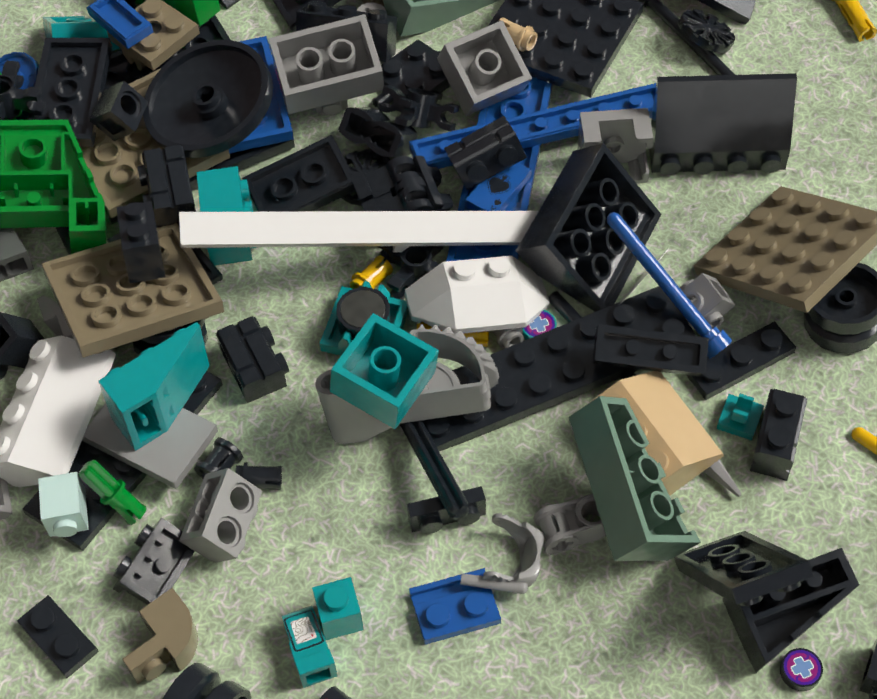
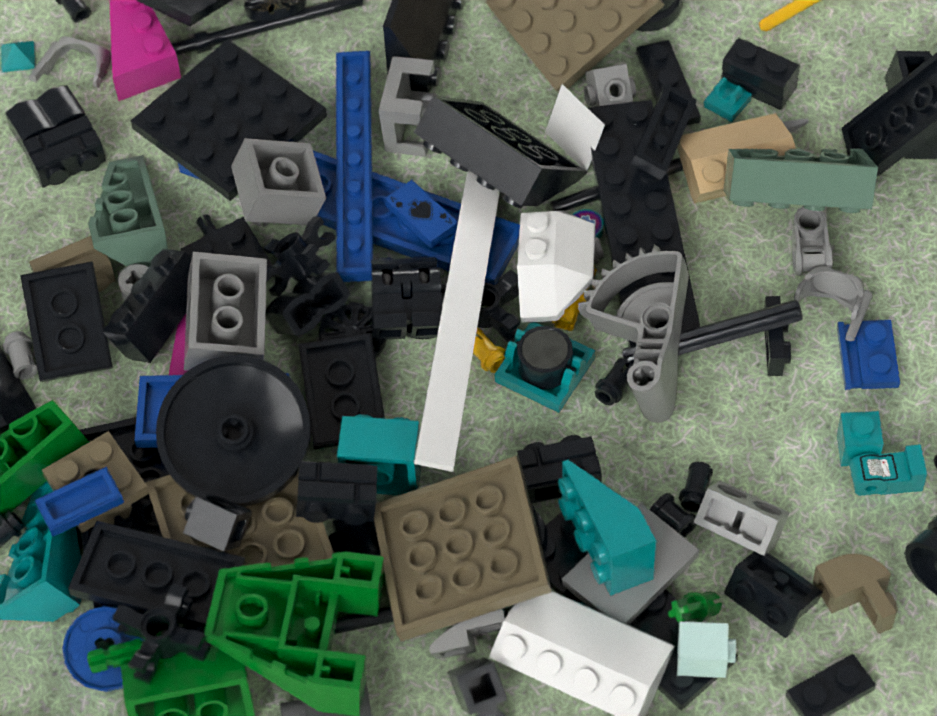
camera: 75 degrees left, 0 degrees up
black brick [116,201,166,284] -> none
teal brick [330,313,439,429] -> none
black brick [444,116,527,190] -> none
tan pin [499,17,538,51] -> none
blue piece [607,212,732,359] -> none

